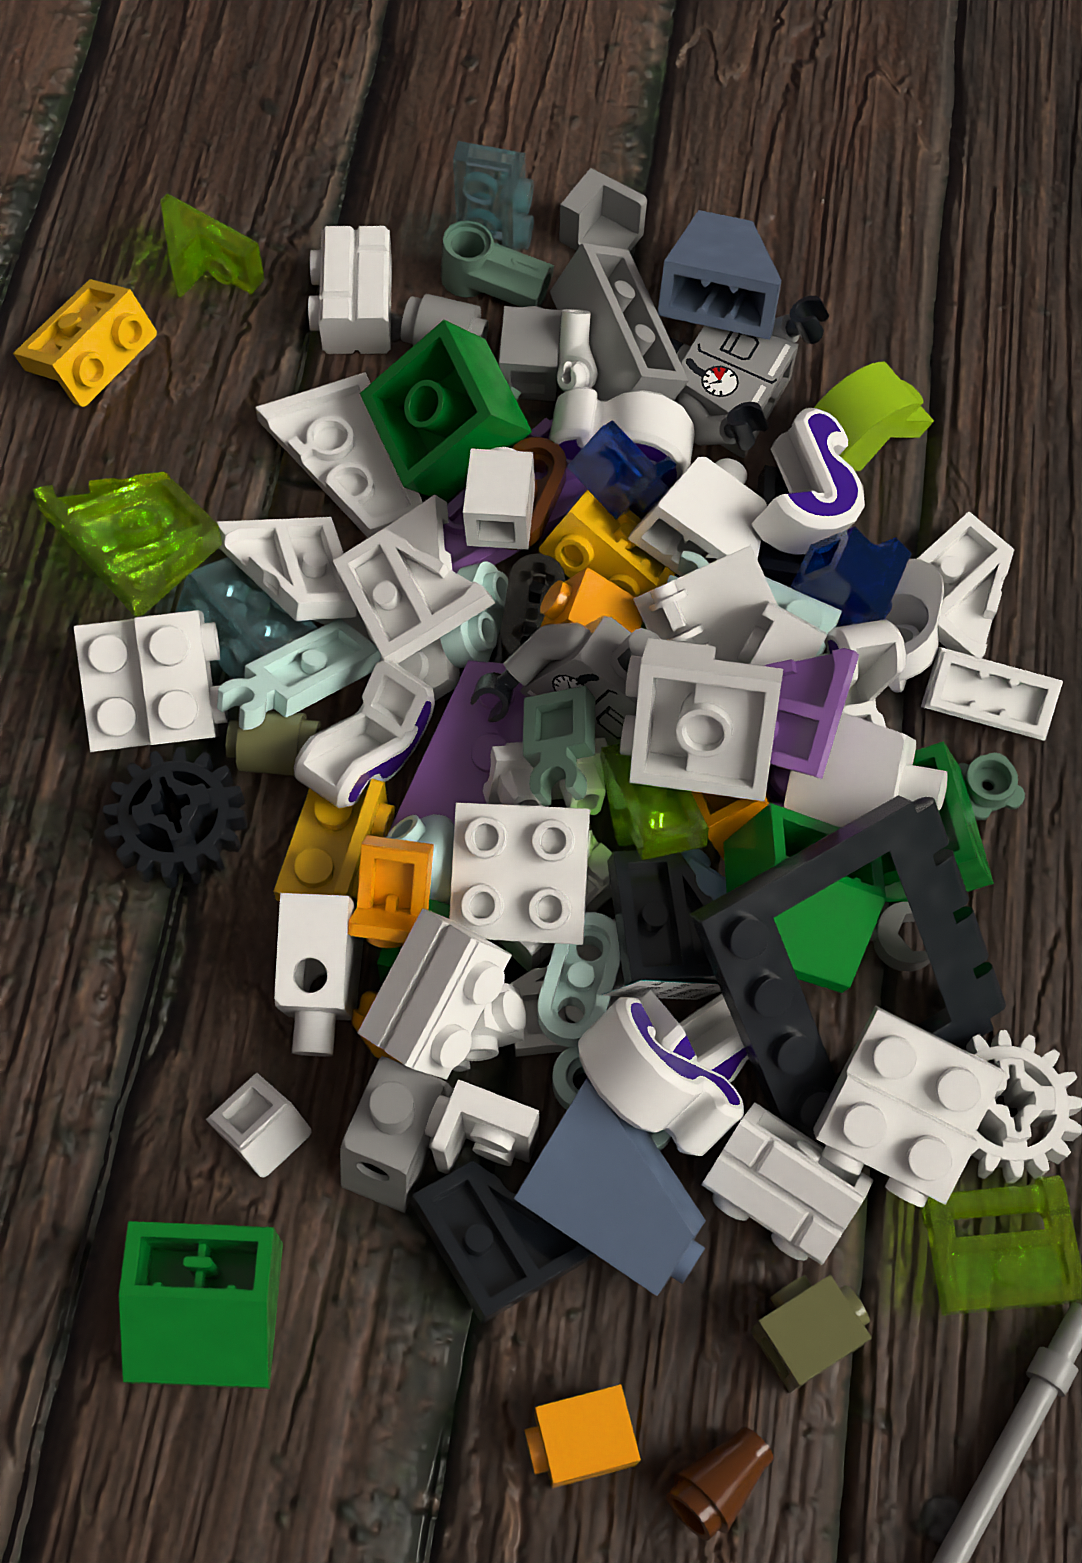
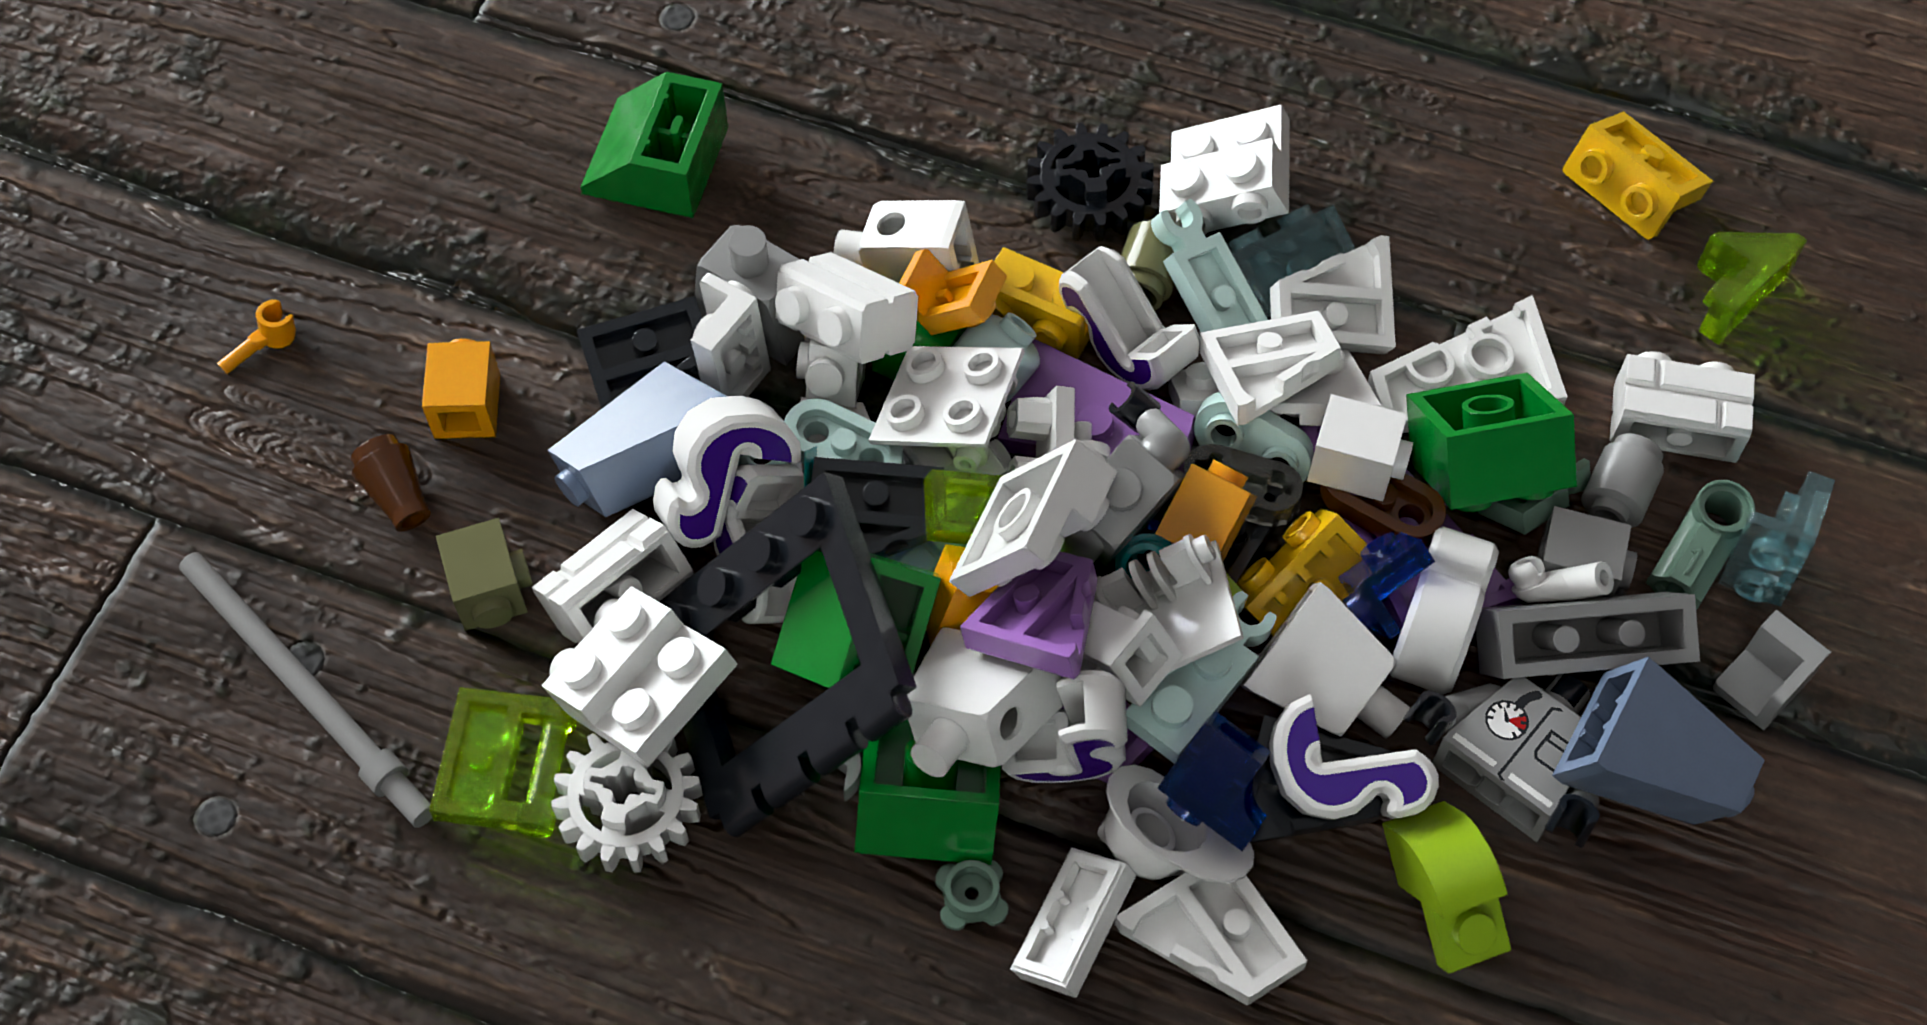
camera: 105 degrees right, 5 degrees down
clear neon green wing [33,471,222,618] -> none
white slope [206,1073,311,1178] -> none
sand green plate [523,685,595,806] -> none

